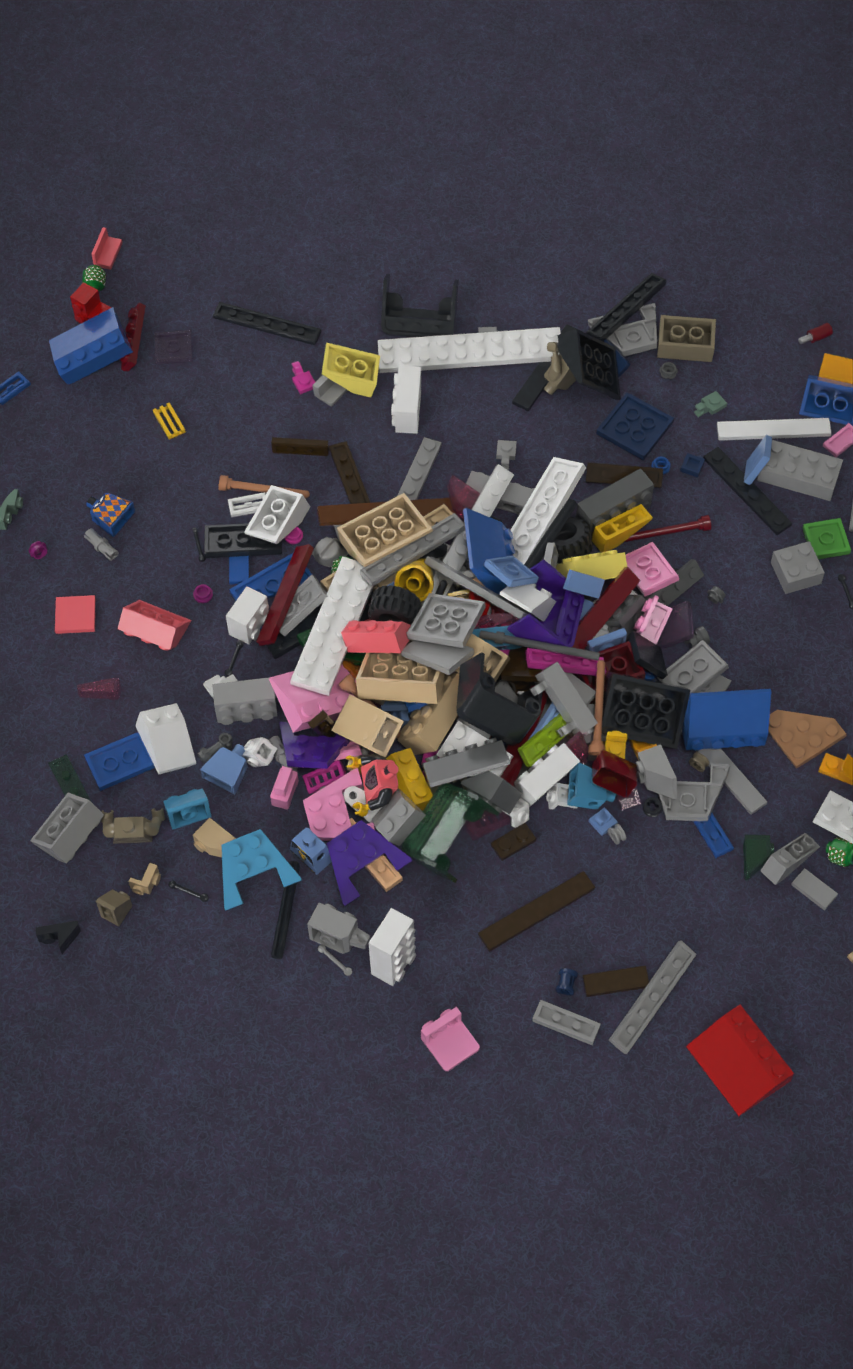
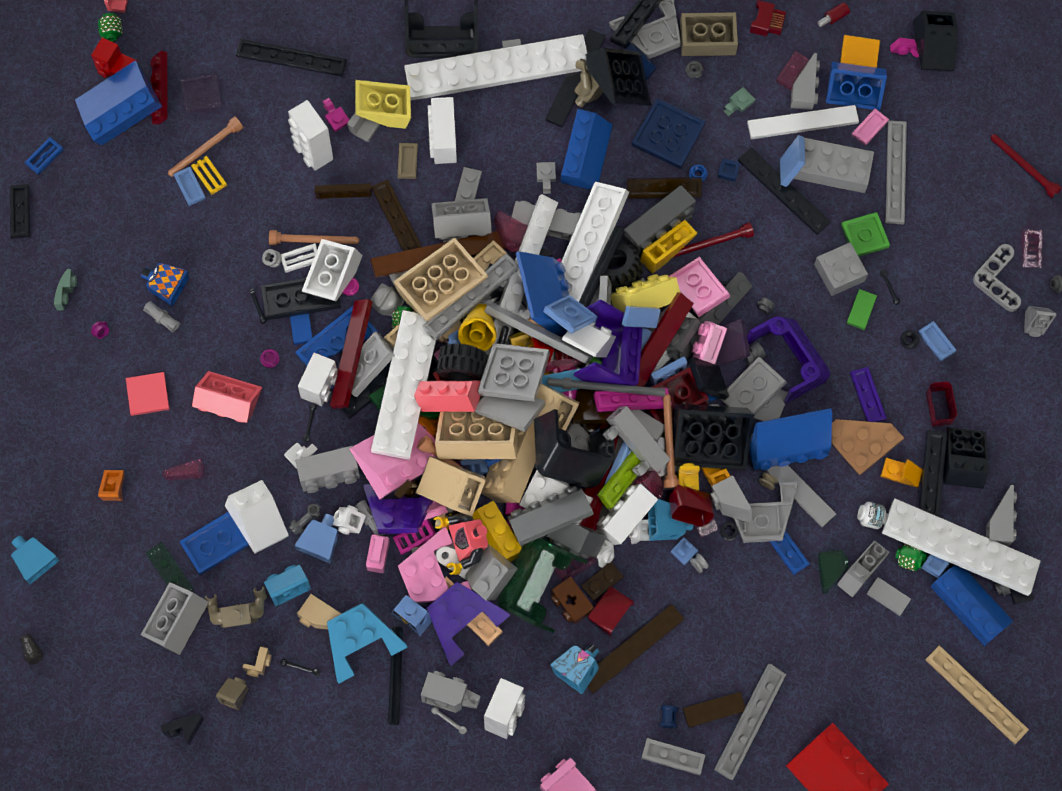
camera: 10 degrees left, 10 degrees up
none -> orange slope [98,470,124,501]
none -> nougat piece [168,116,243,177]
none -> medium blue tile [173,167,206,206]
none -> light grey bush [262,249,282,267]
none -> white brick [288,100,333,171]
none -> dark tan tile [397,143,418,179]
none -> light grey slope [432,198,491,240]
none -> reddish brown brick [550,577,594,625]
none -> dark azure torso [550,644,599,694]
none -> blue slope [561,109,613,190]
none -> dark red piece [588,586,634,637]
none -> dark purple windscreen [744,316,830,404]
none -> dark red piece [750,0,786,37]
none -> clear pink plate [776,51,810,91]
none -> light grey slope [790,53,820,110]
none -> bright green tile [847,289,877,330]
none -> dark purple tile [850,367,887,423]
none -> head [857,502,888,529]

